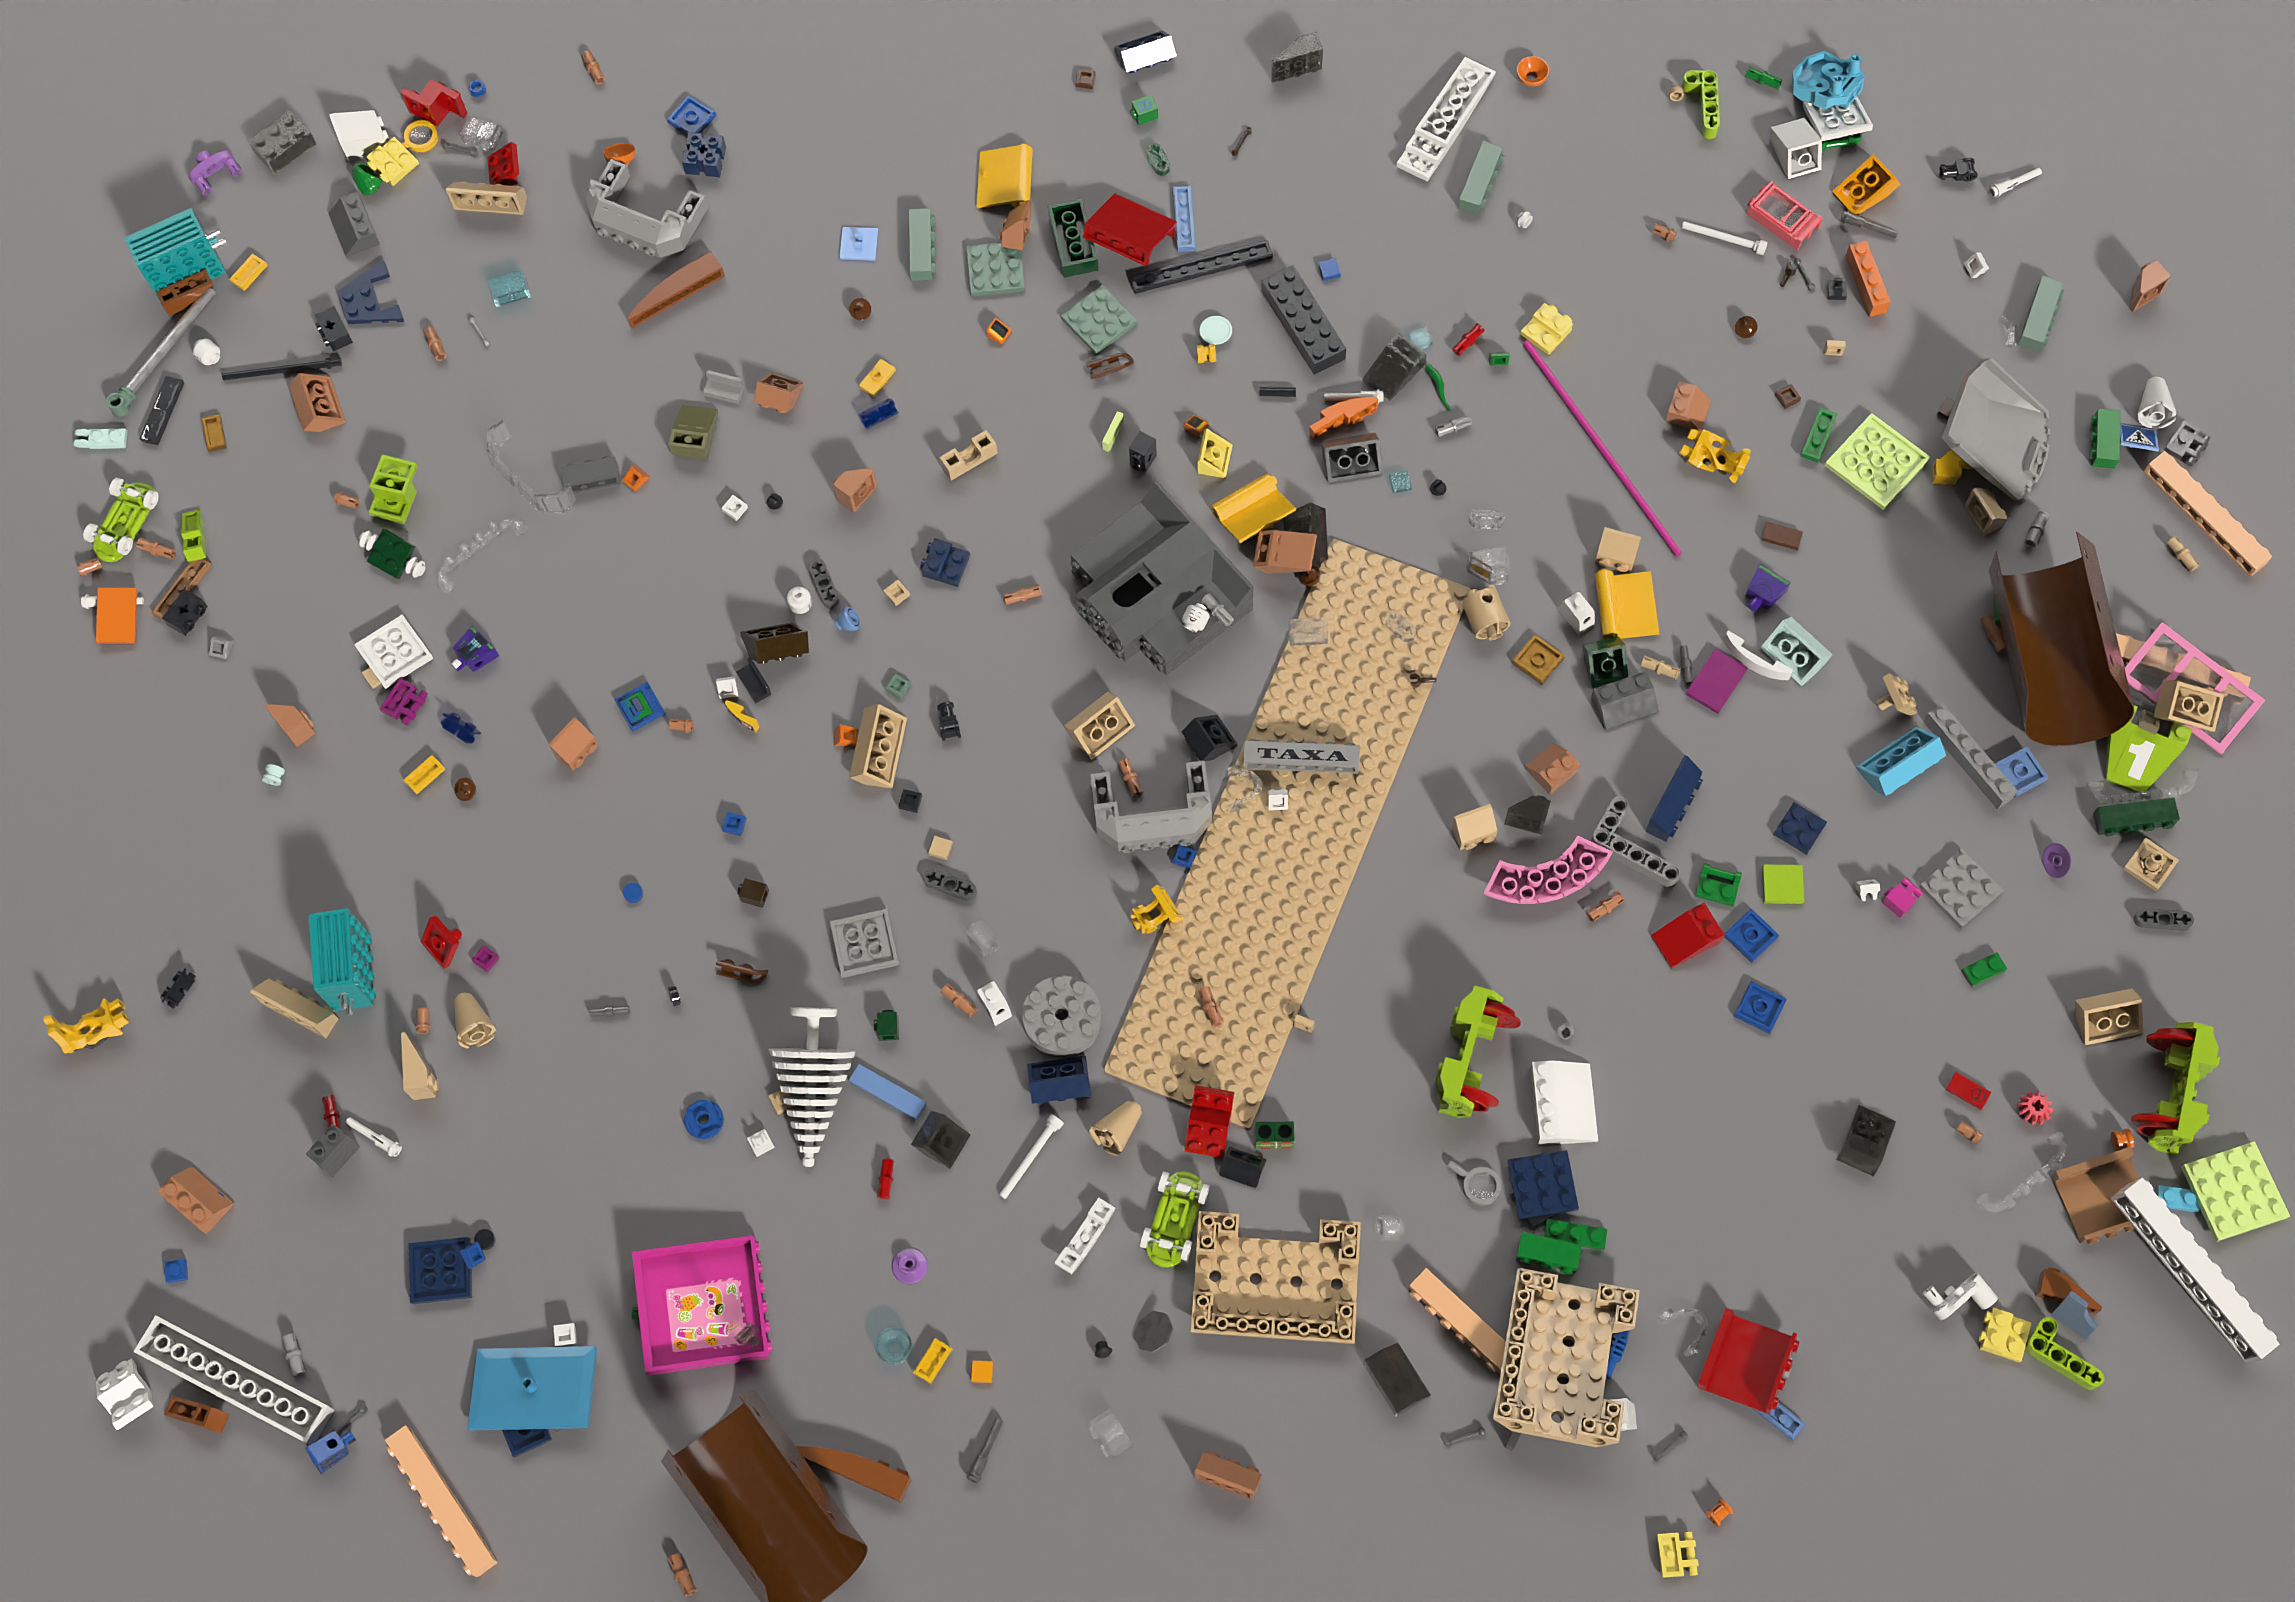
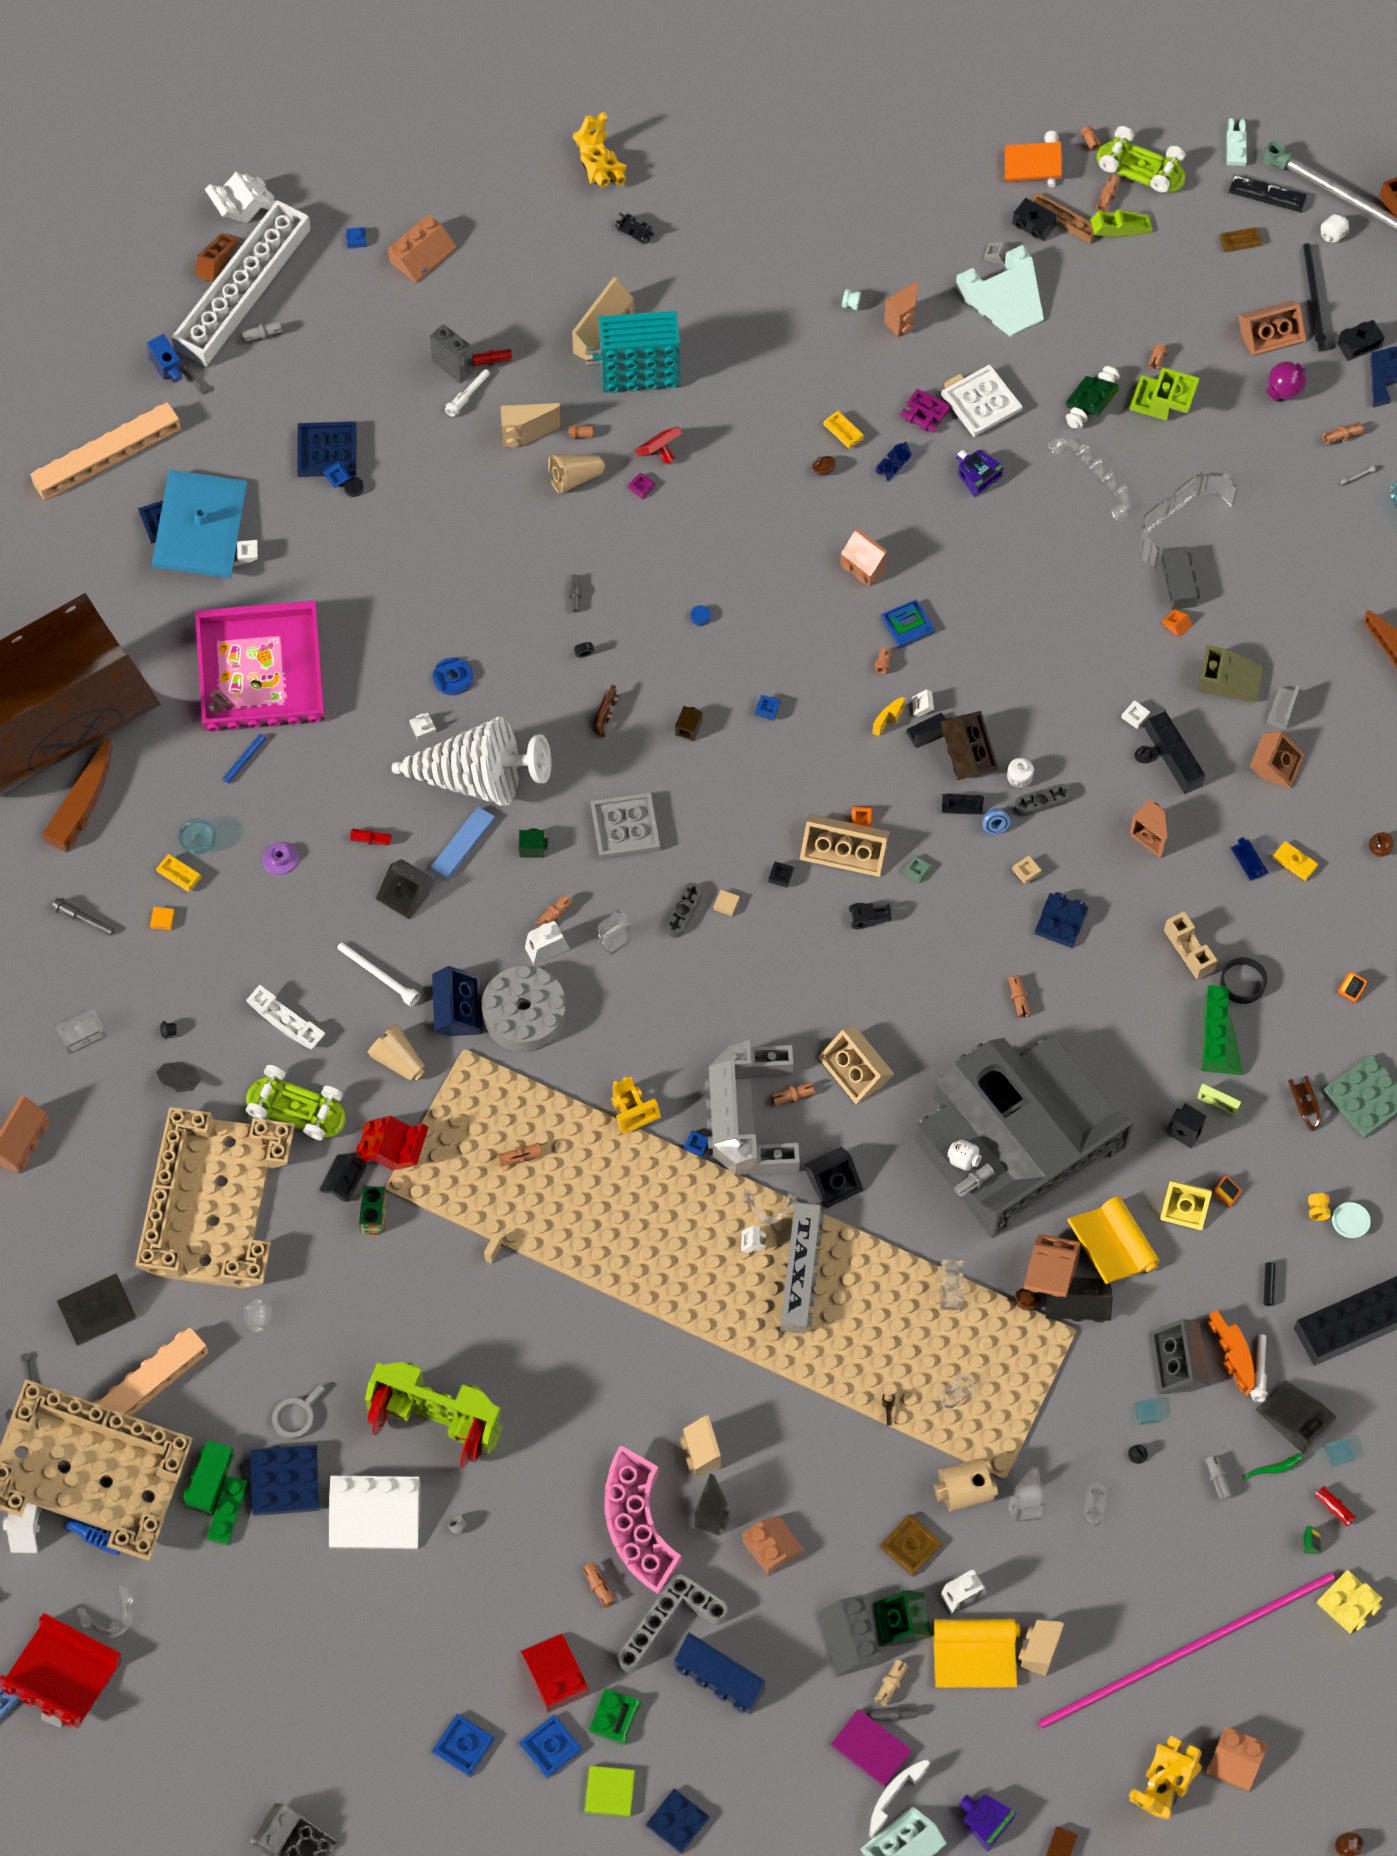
camera: 90 degrees right, 5 degrees down
none -> blue bar [223,734,266,784]
none -> black hinge [942,793,984,815]
none -> light aqua wedge [955,245,1044,337]
none -> black brick [1146,711,1205,794]
none -> green wedge [1201,985,1243,1075]
none -> black tyre [1220,957,1267,1004]
none -> magenta brick [1266,361,1307,402]

